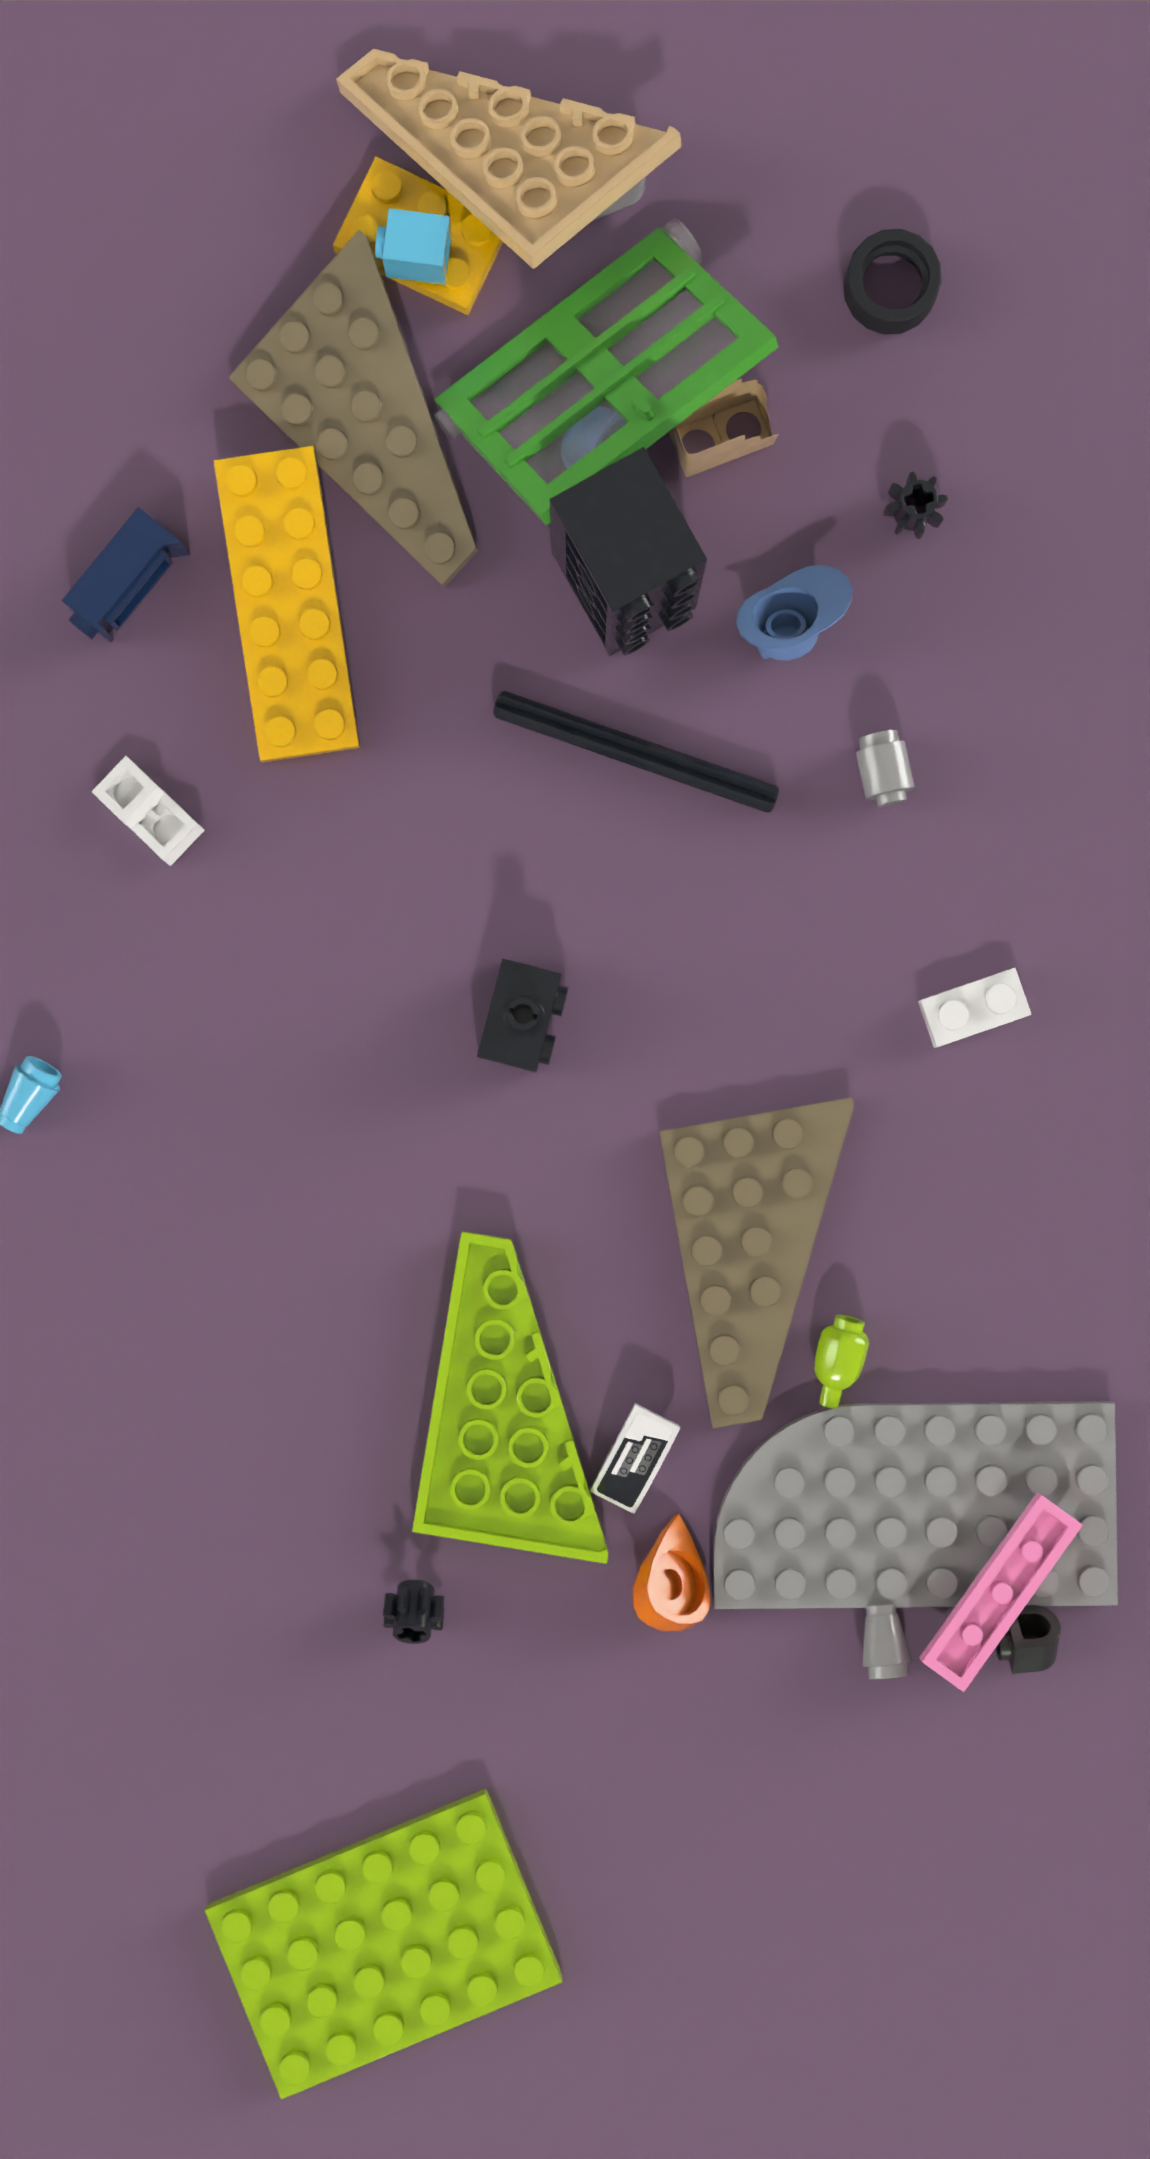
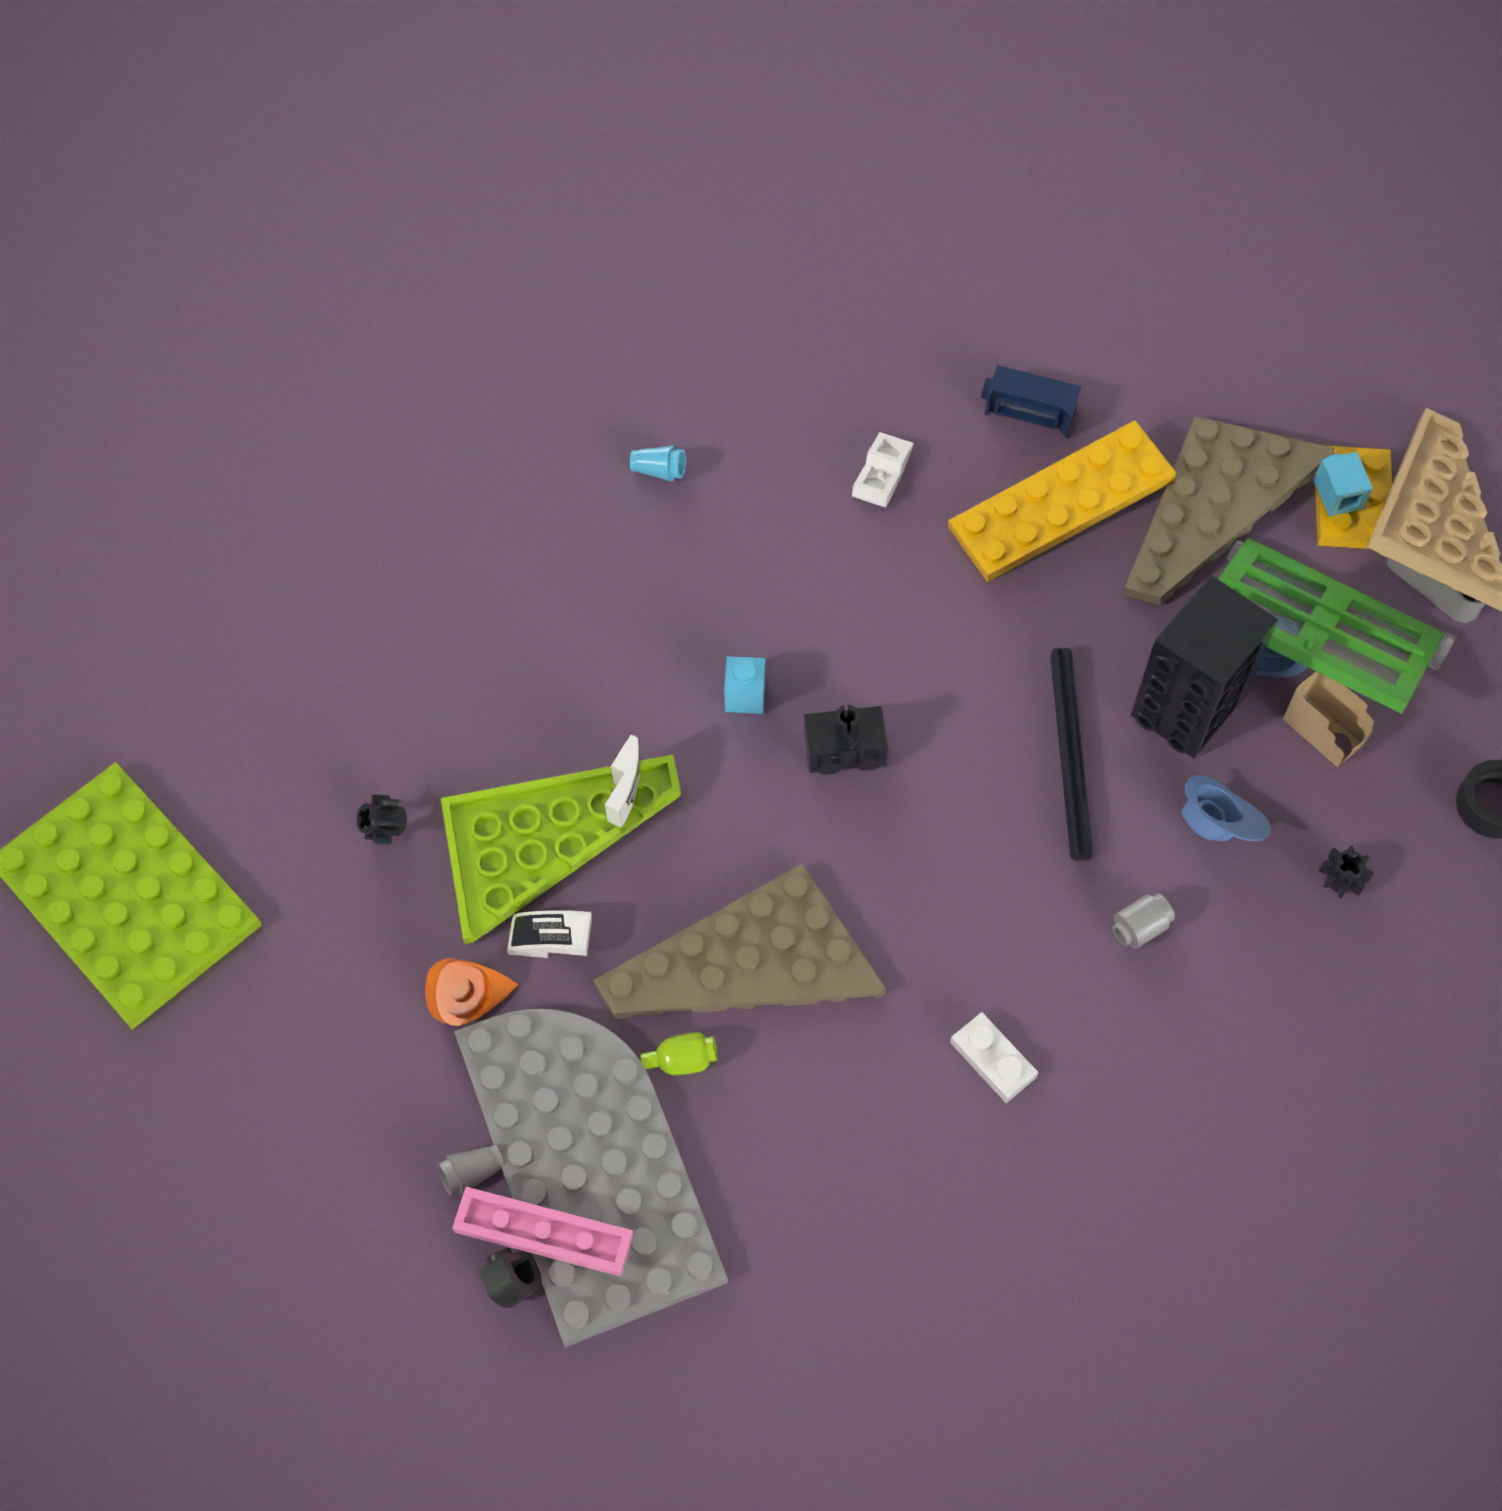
camera: 70 degrees right, 25 degrees down
none -> white slope [605,735,641,828]
none -> medium azure brick [724,656,765,714]

